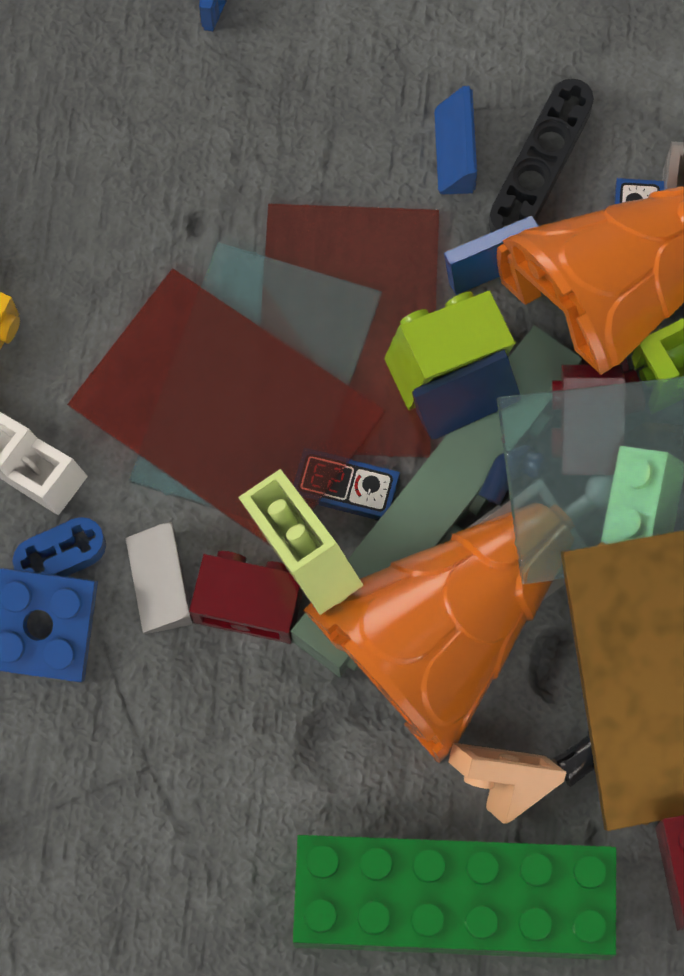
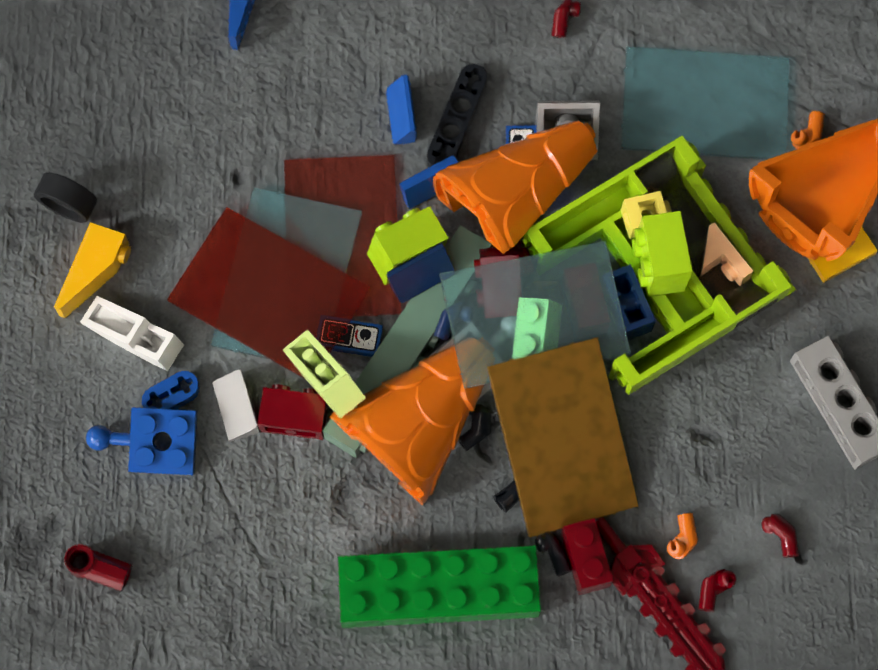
camera: 10 degrees left, 0 degrees up
light nougat slope [448,743,566,824] -> none
none -> black arm [458,404,492,451]
none -> black arm [535,532,572,577]

